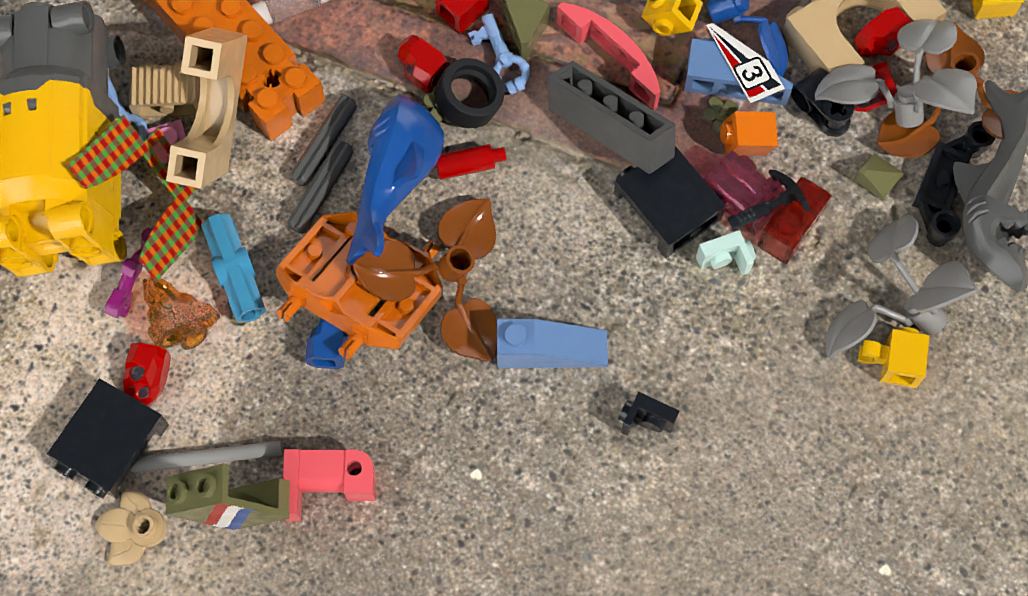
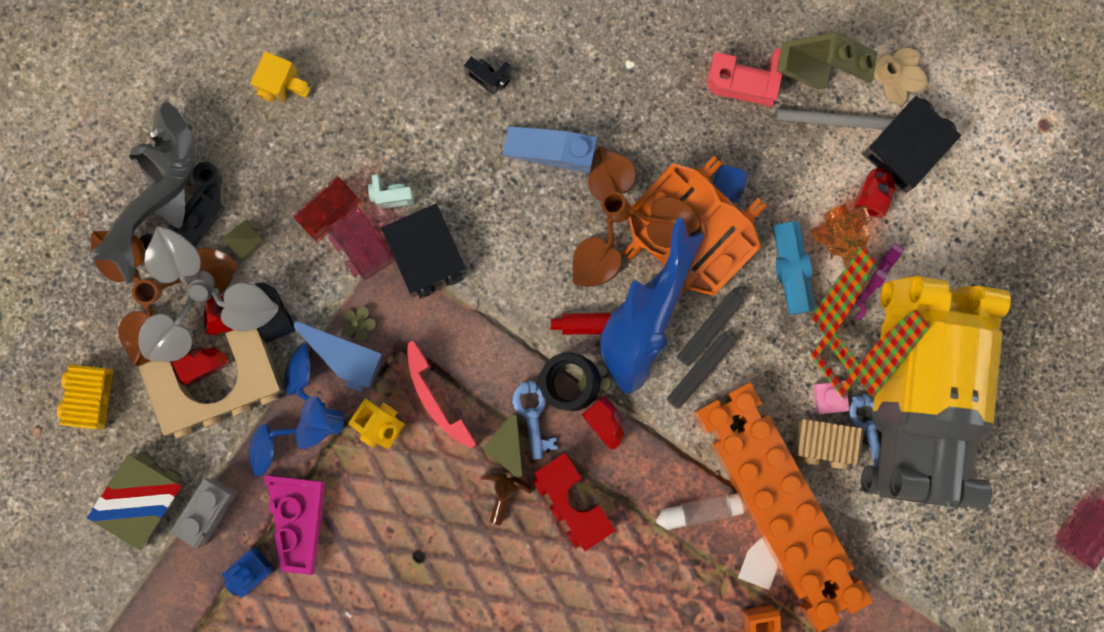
camera: 170 degrees left, 15 degrees up
tan arch [166,27,248,189] -> none
dark grey brick [547,61,676,174] -> none
sticker [706,23,785,103] -> none
orange brick [720,111,778,156] -> none
black piece [727,169,811,231] -> none
light grey plant [825,214,978,360] -> none

